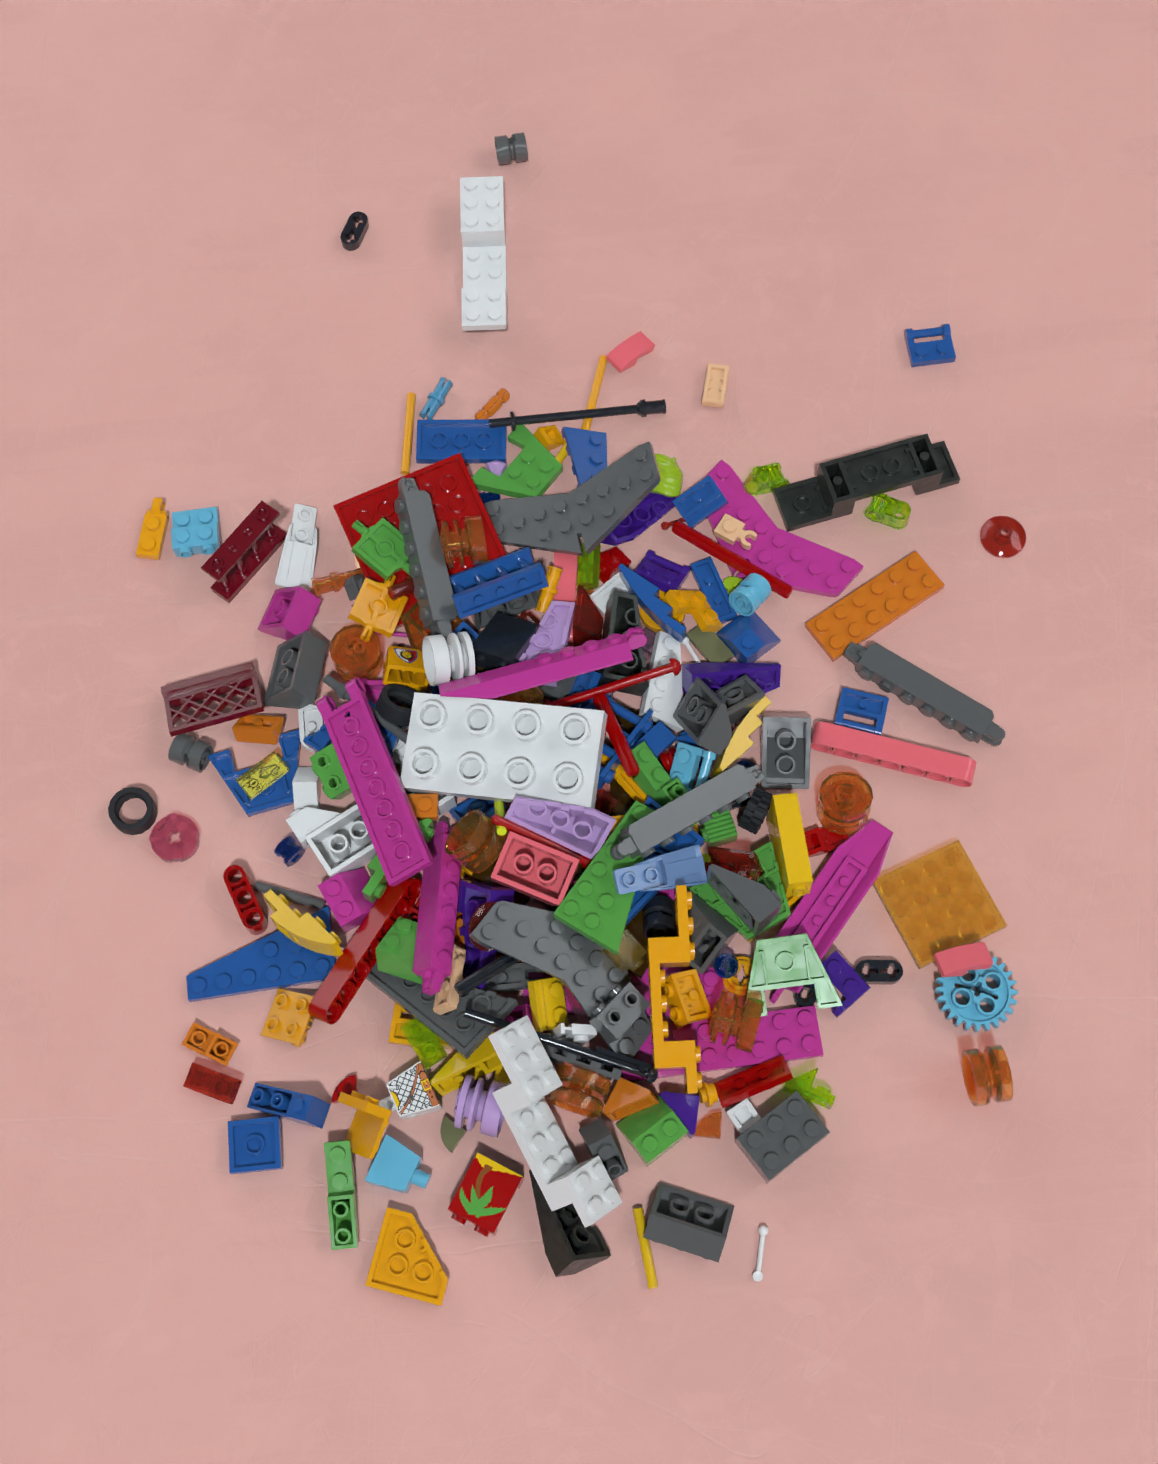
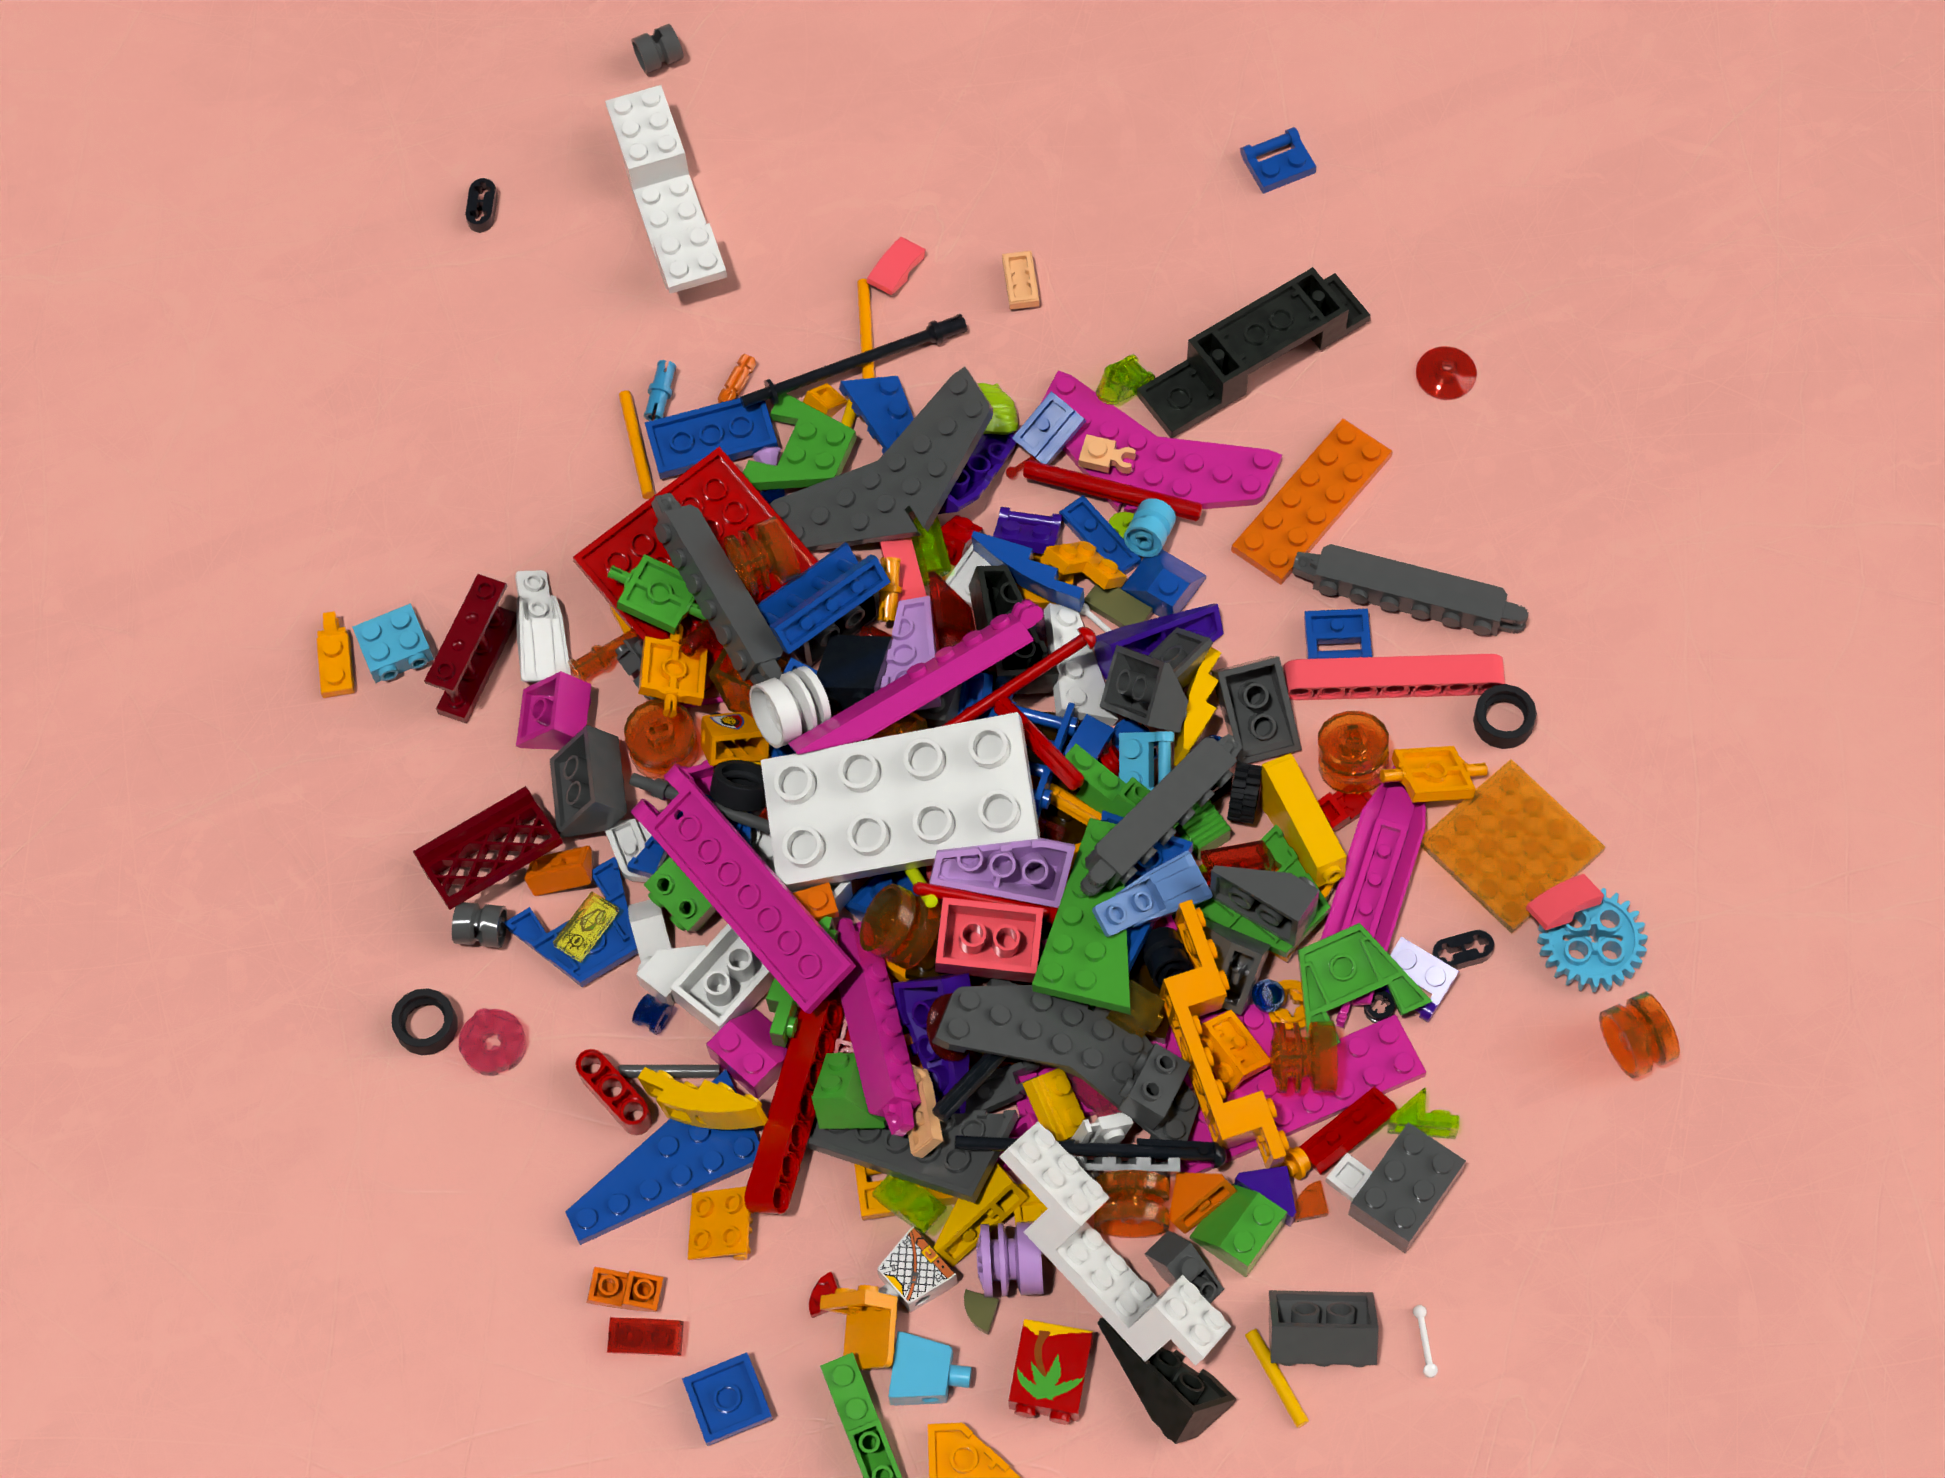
camera: 15 degrees left, 5 degrees down
blue slope [247,1083,331,1129] -> none
clear neon green piece [864,493,911,530] -> none
none -> light orange plate [1380,746,1488,803]
none -> black tyre [1473,684,1537,749]

